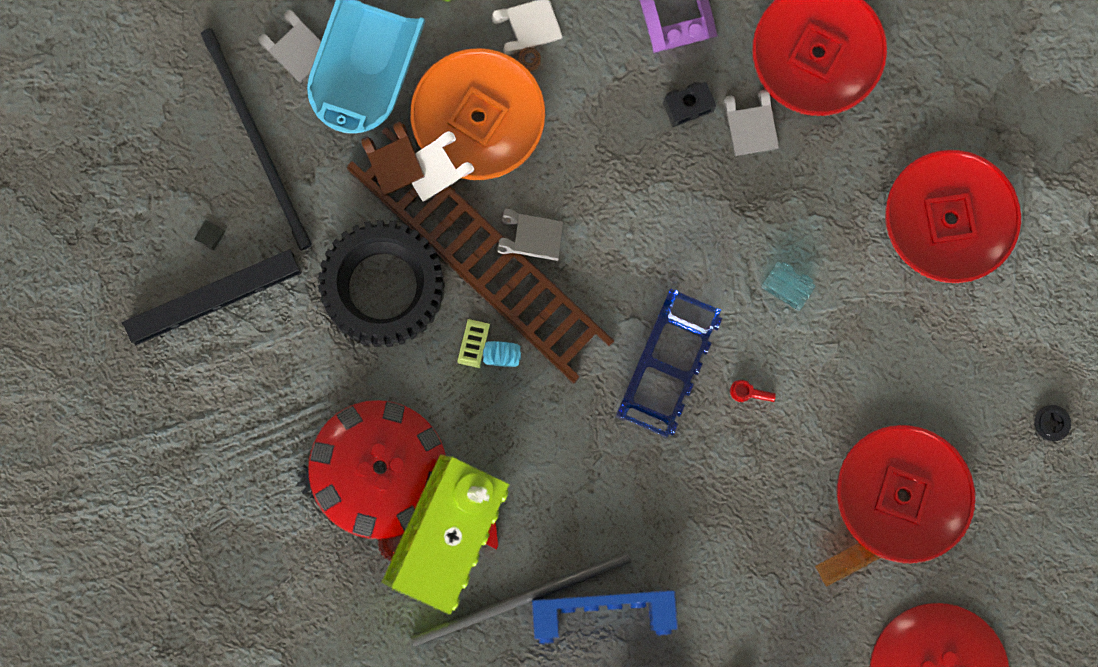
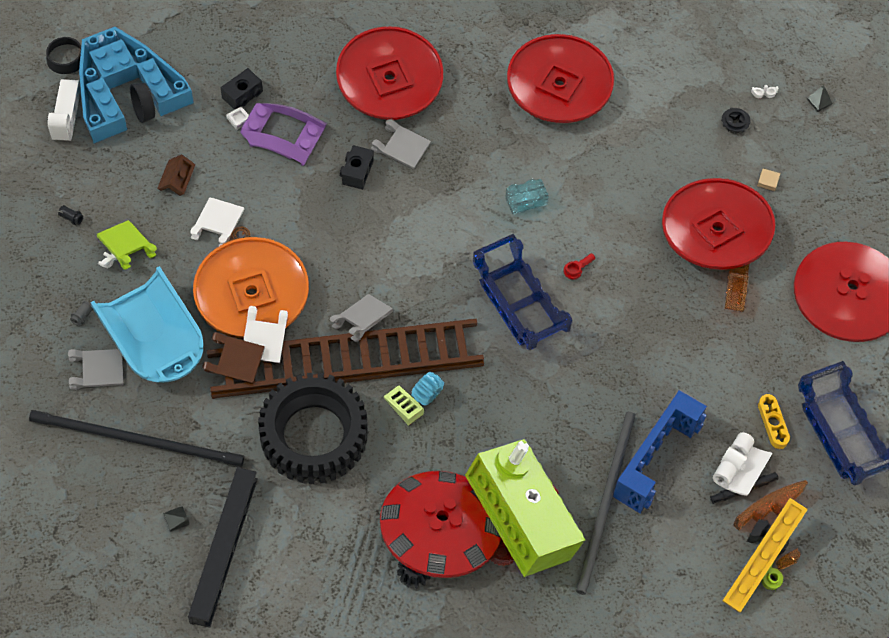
camera: 50 degrees left, 20 degrees down
none -> tan tile [757,169,780,191]

